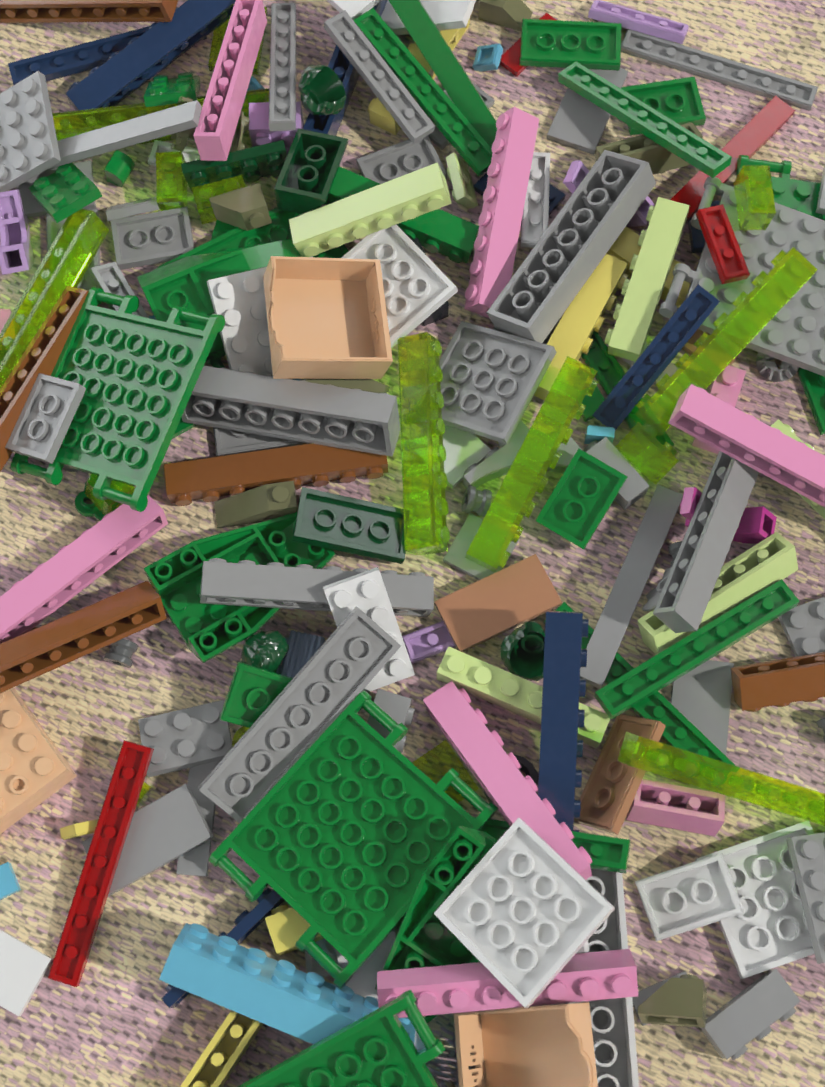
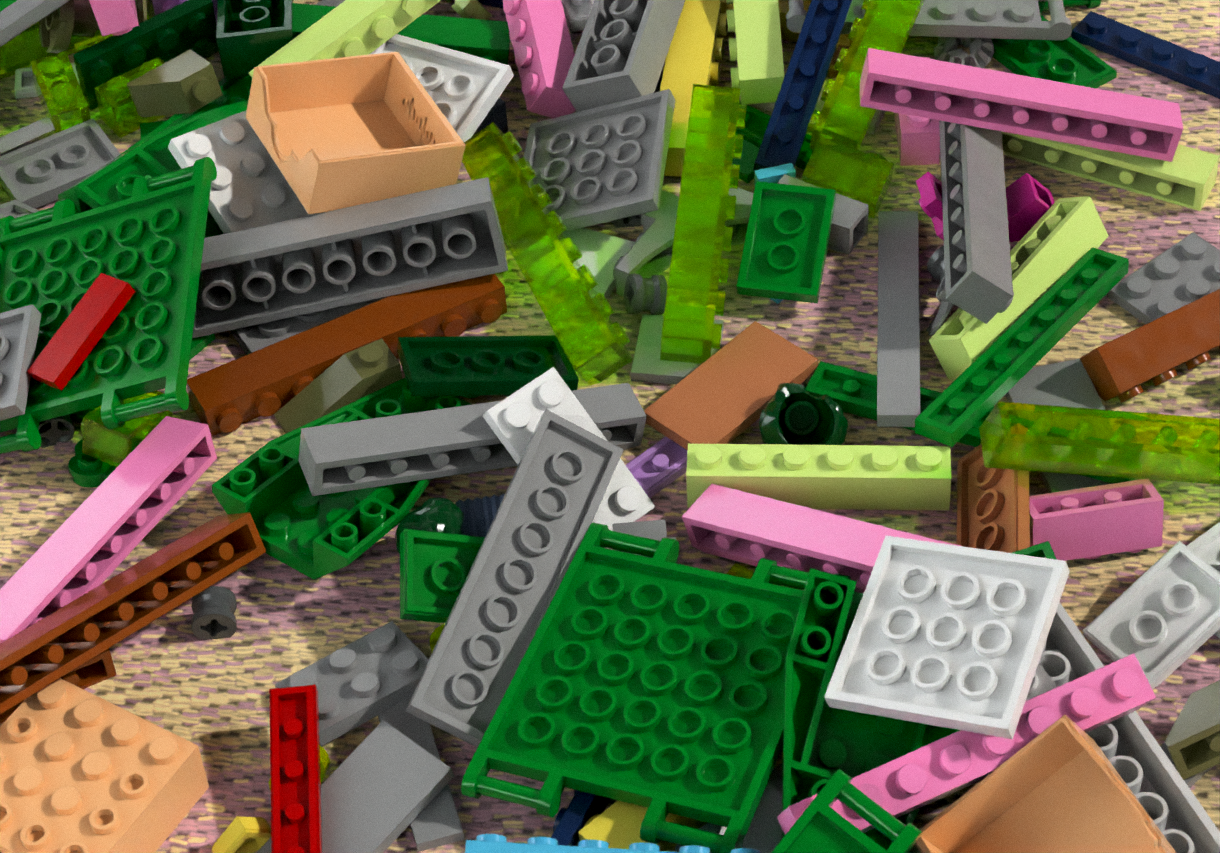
camera: 20 degrees left, 25 degrees down
dark blue brick [538,611,589,832] -> none
none -> red tile [27,273,135,391]

